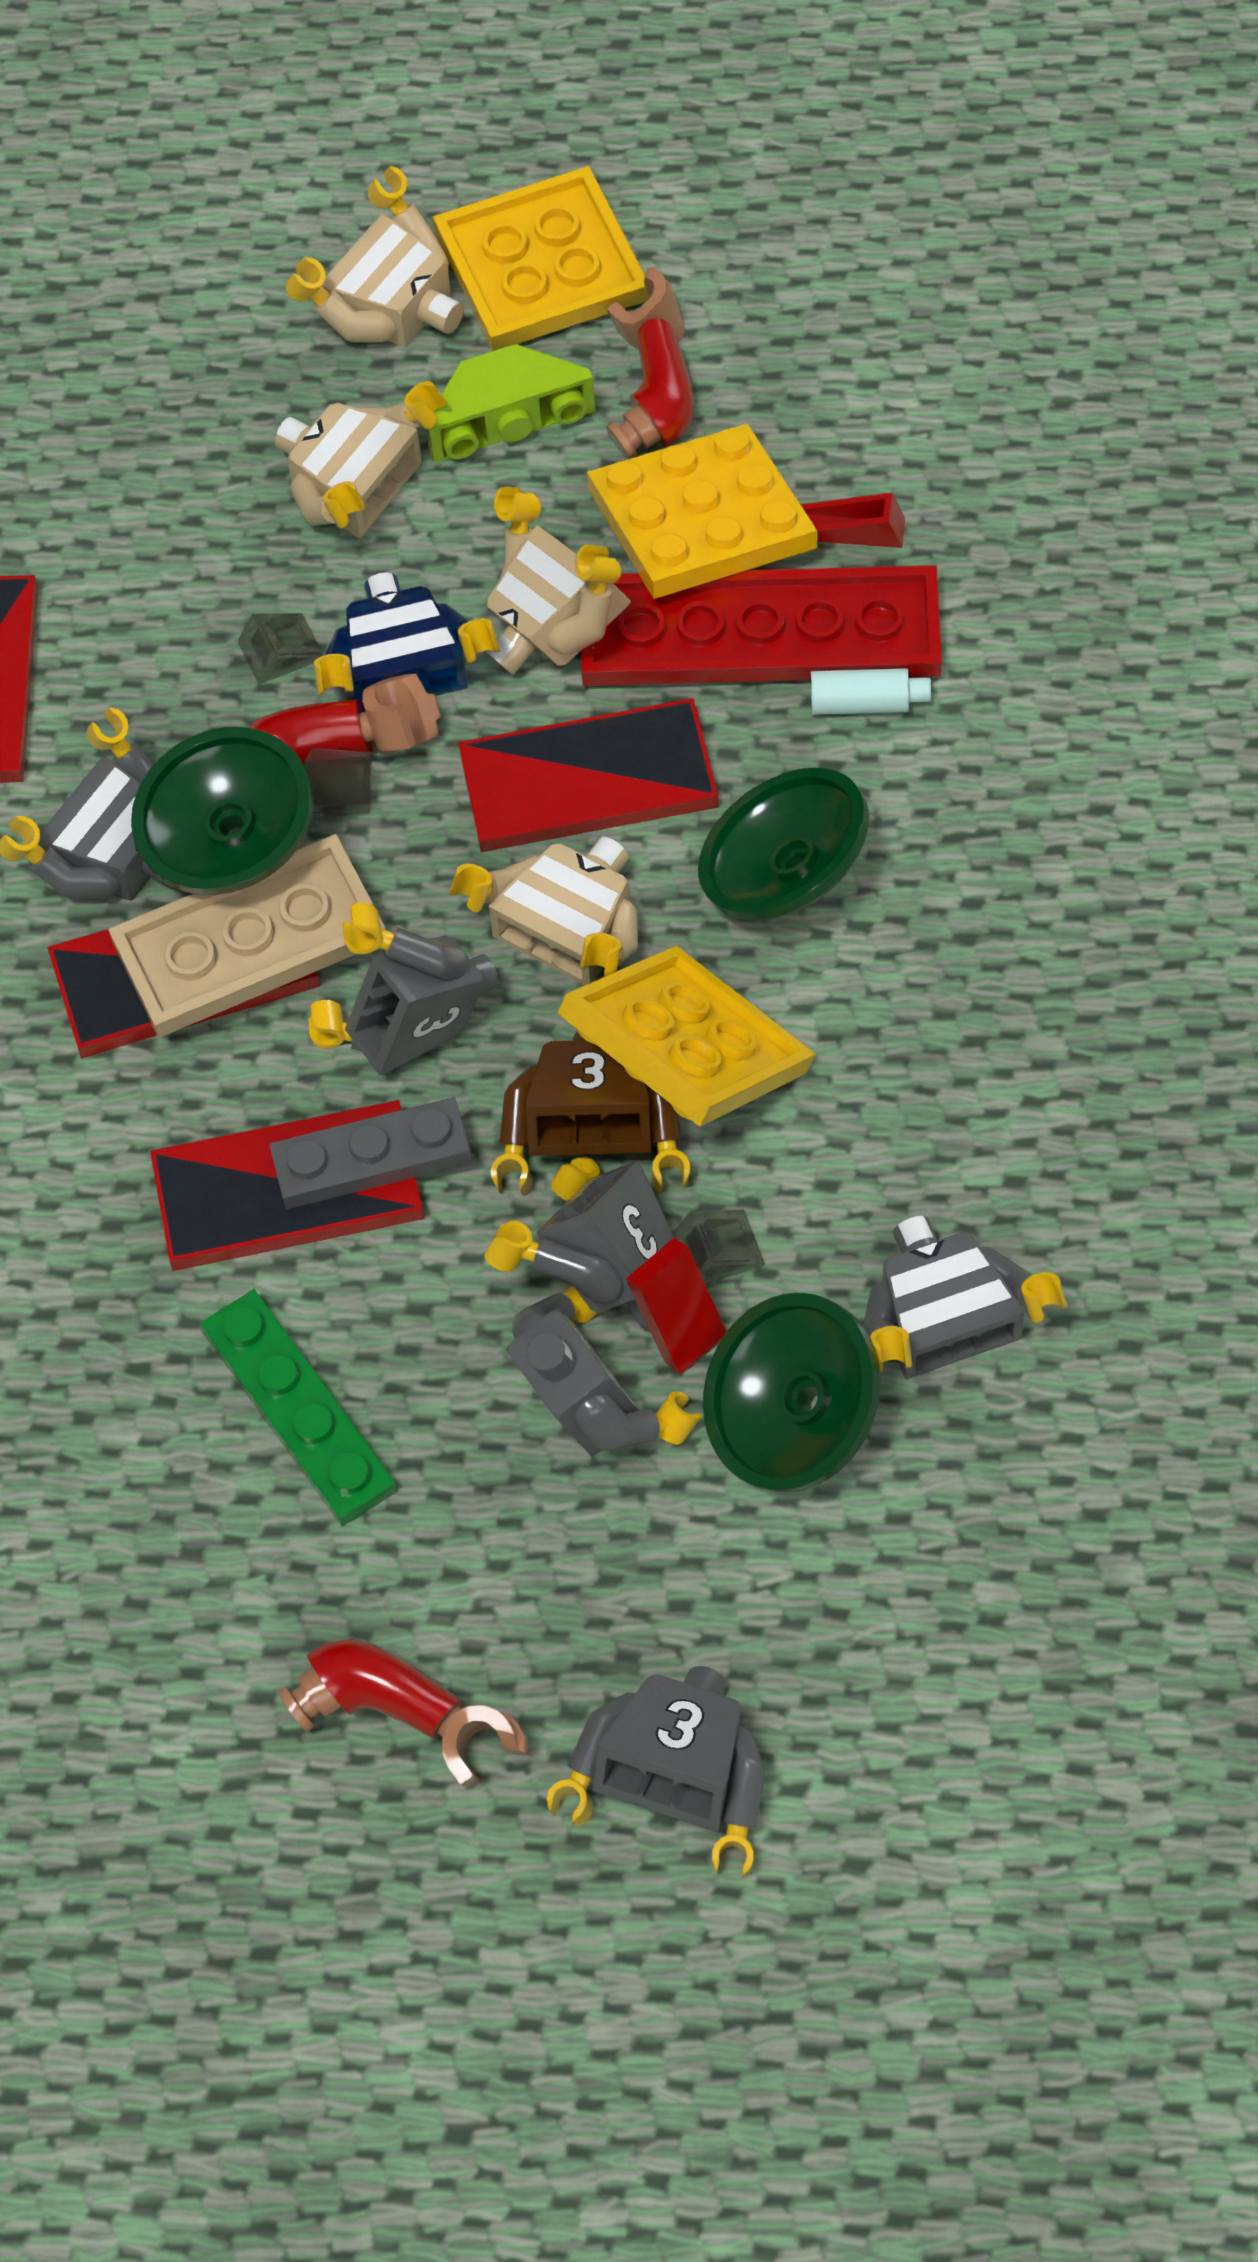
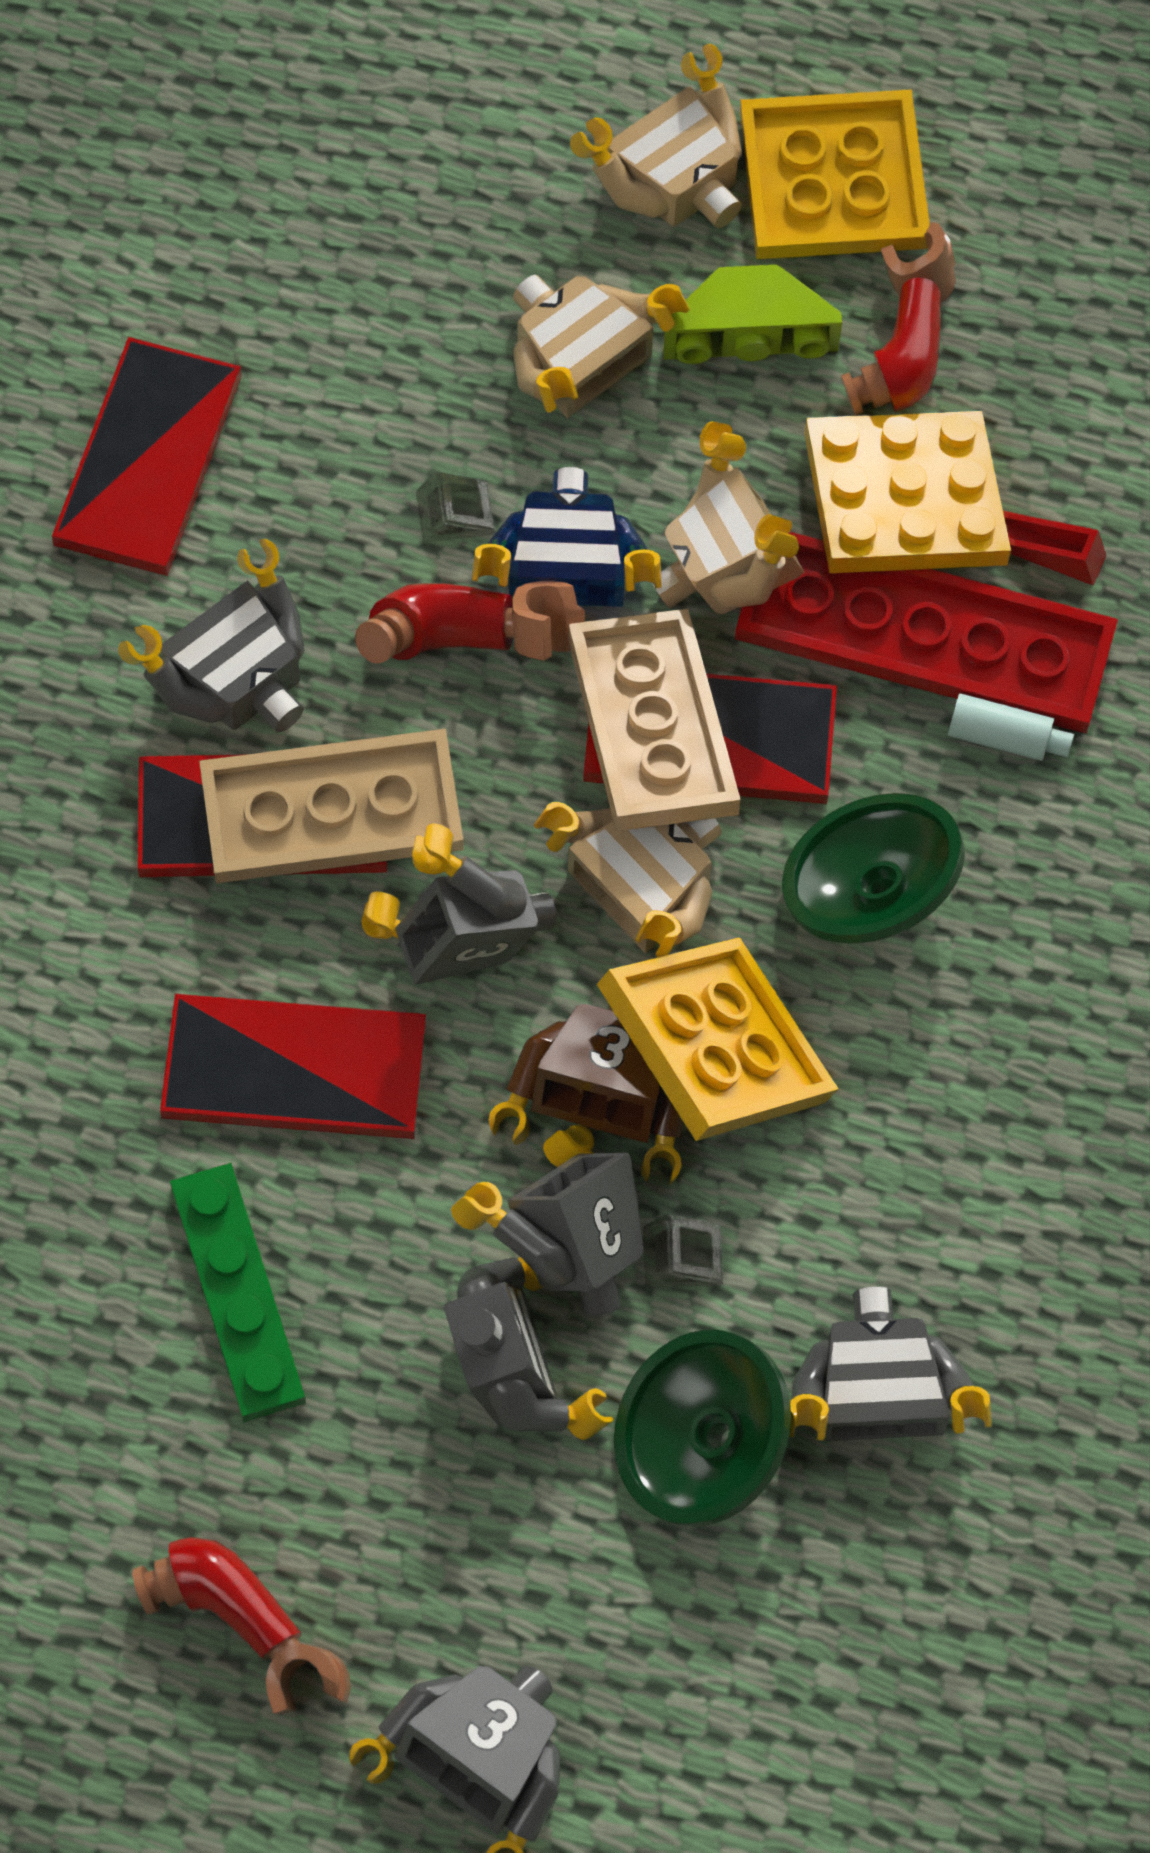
camera: 10 degrees right, 5 degrees up
dark green dish [131,727,314,895] -> none
dark grey plate [269,1097,472,1210] -> none
clear smoke slope [304,748,372,819] -> none
red tile [626,1238,726,1375] -> none
none -> tan plate [568,609,741,832]

